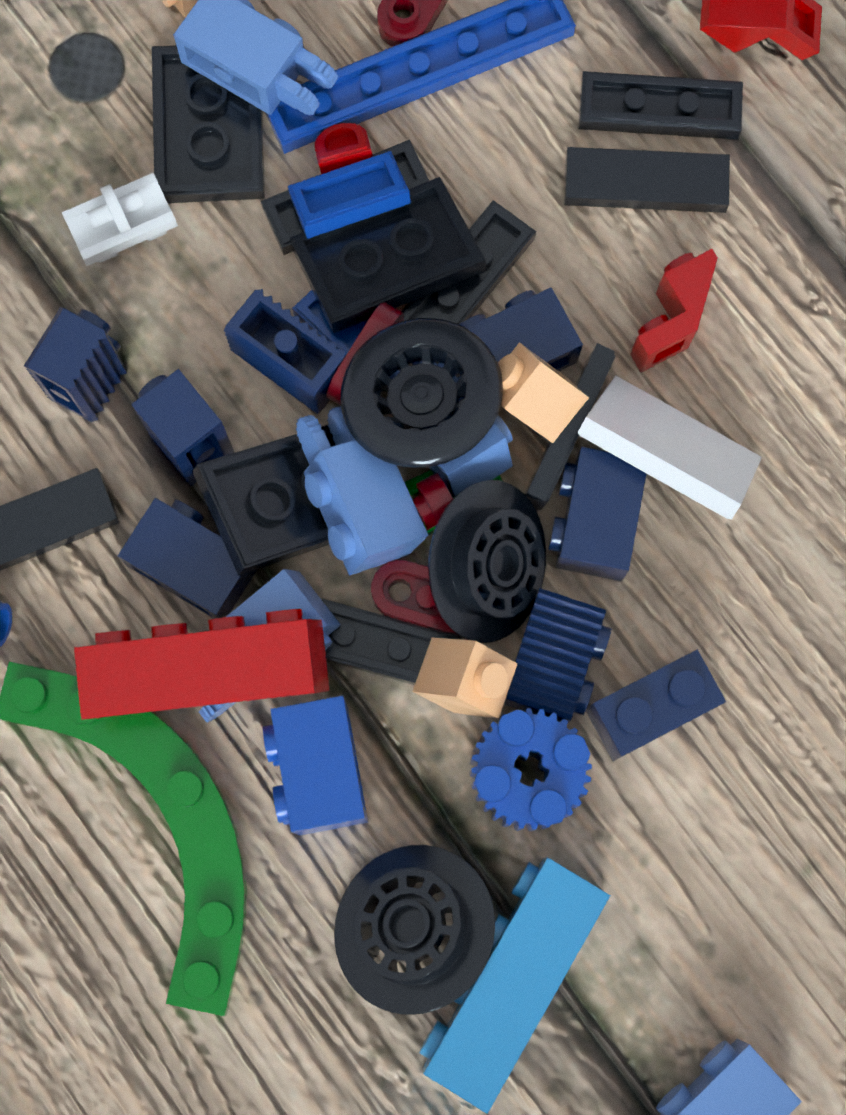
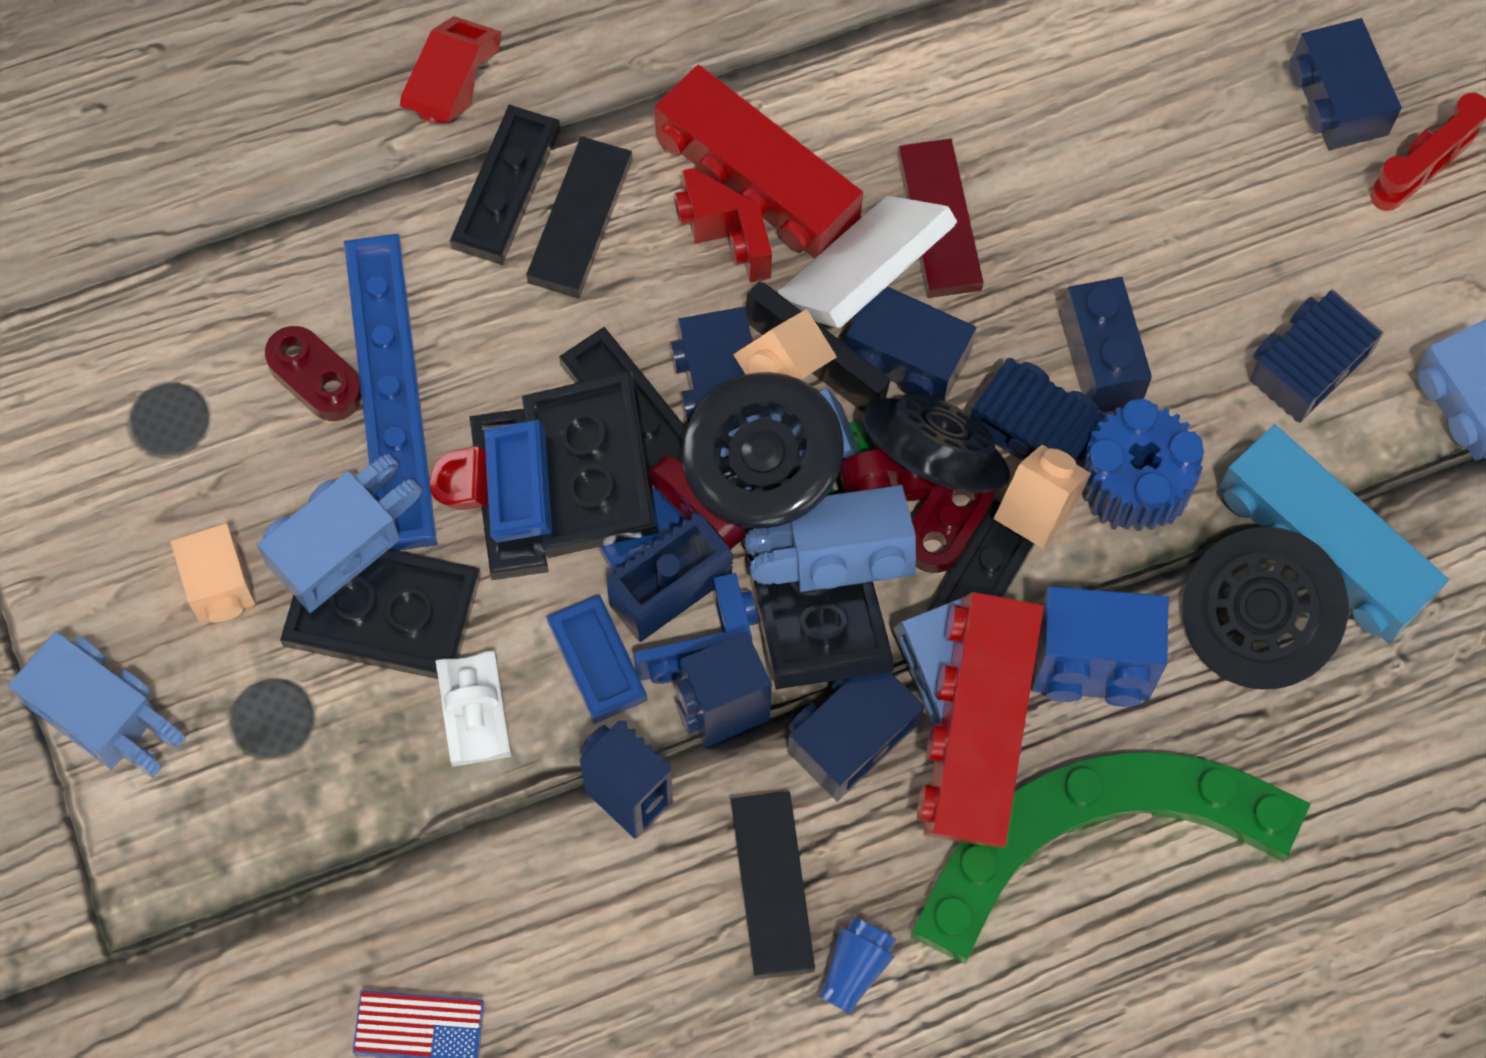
camera: 75 degrees left, 10 degrees down
none -> blue tile [546,594,647,724]
none -> blue bracket [634,573,758,684]
none -> red brick [654,64,863,259]
none -> dark red tile [897,138,984,298]
none -> dark blue brick [1250,289,1384,423]

